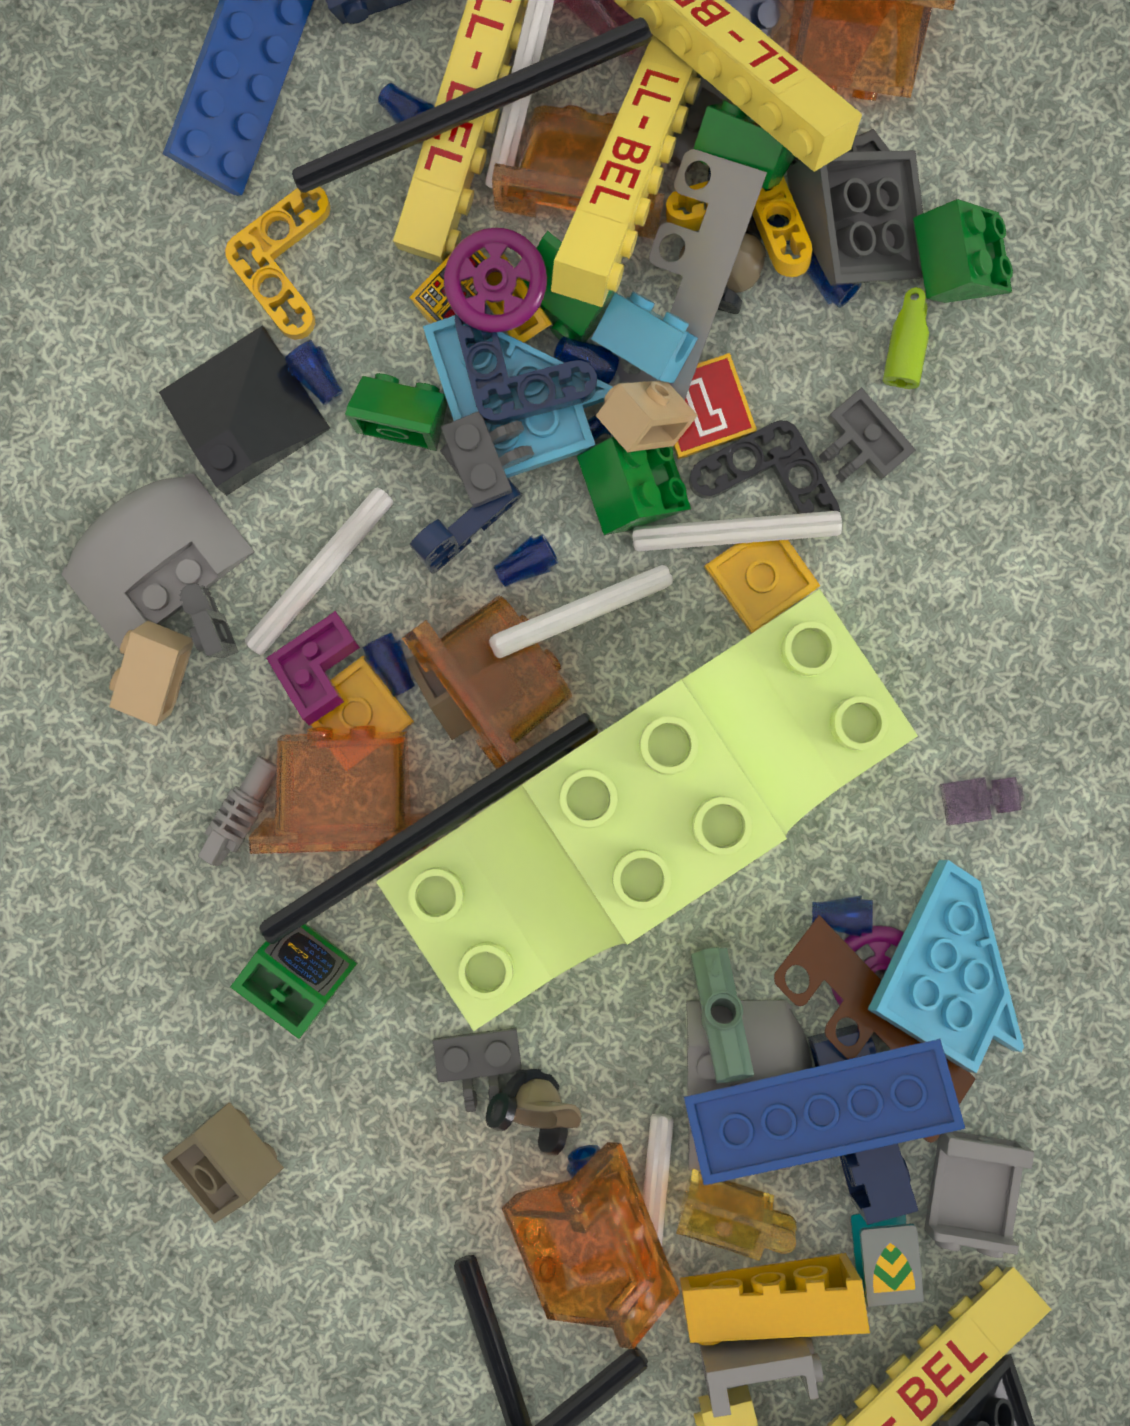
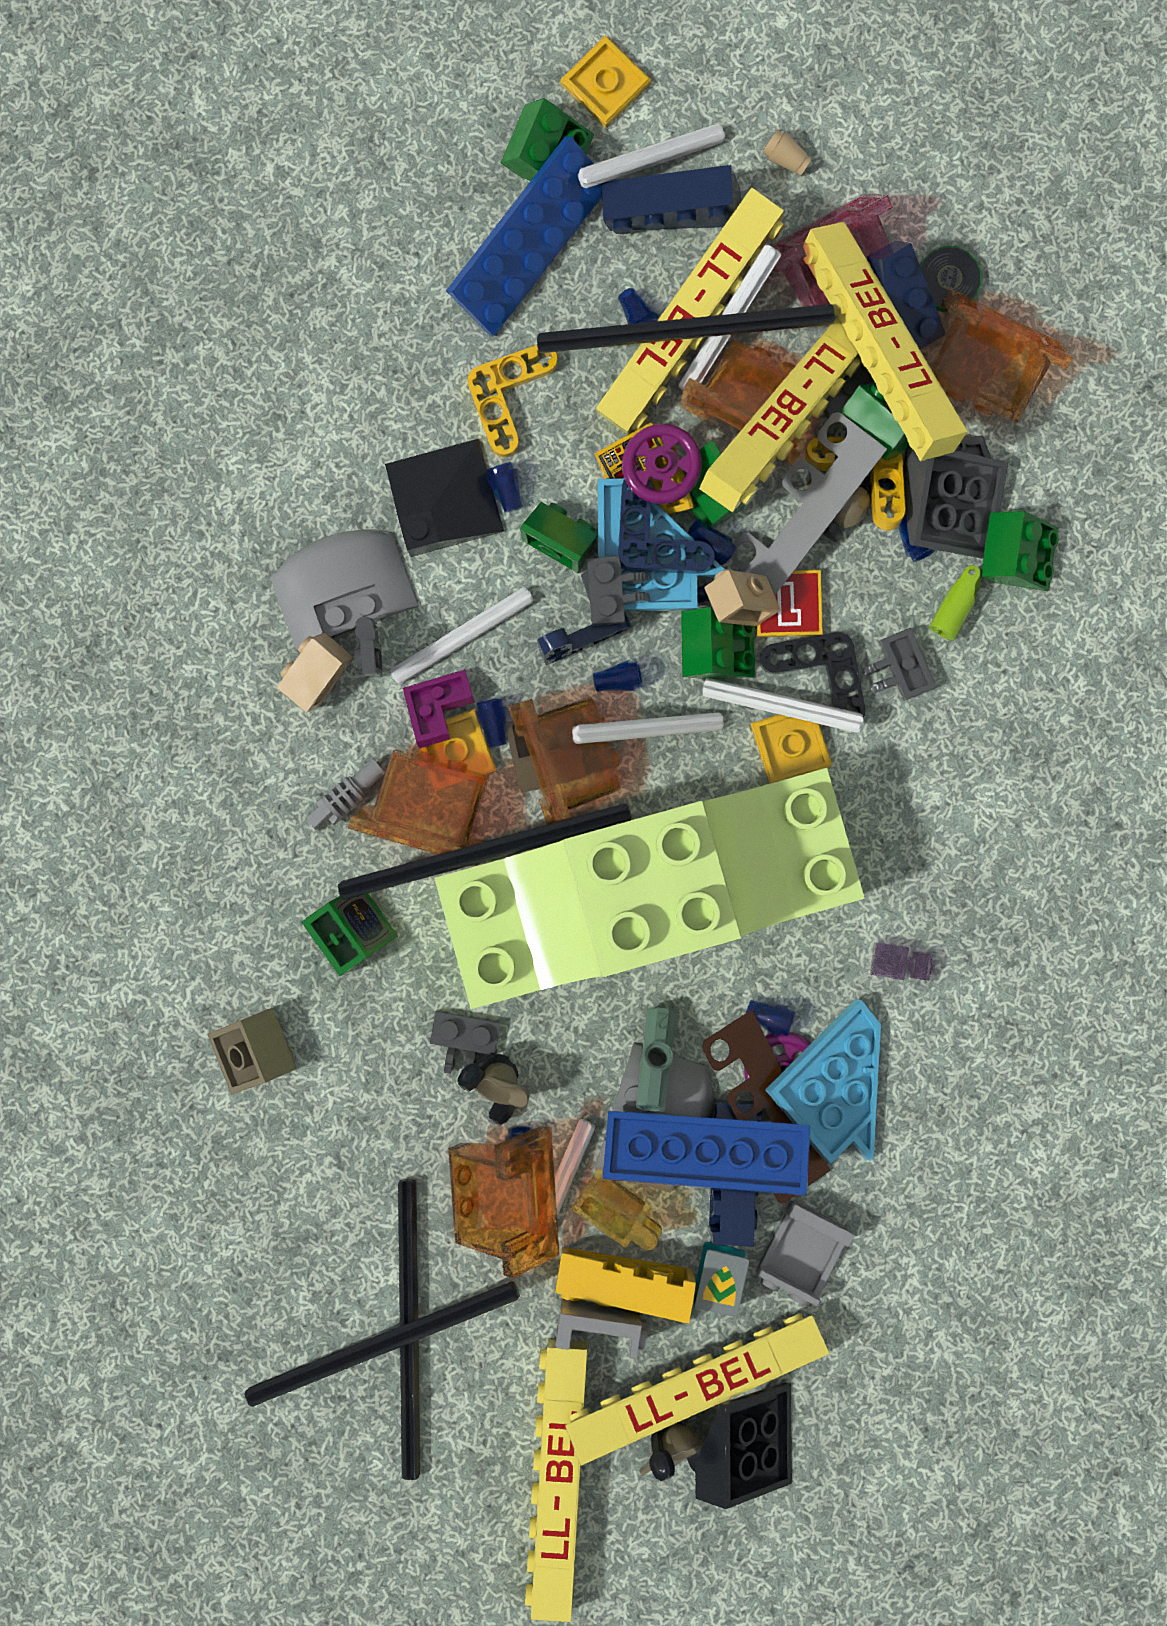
camera: 25 degrees right, 0 degrees up
medium azure brick [591,292,698,383] -> none

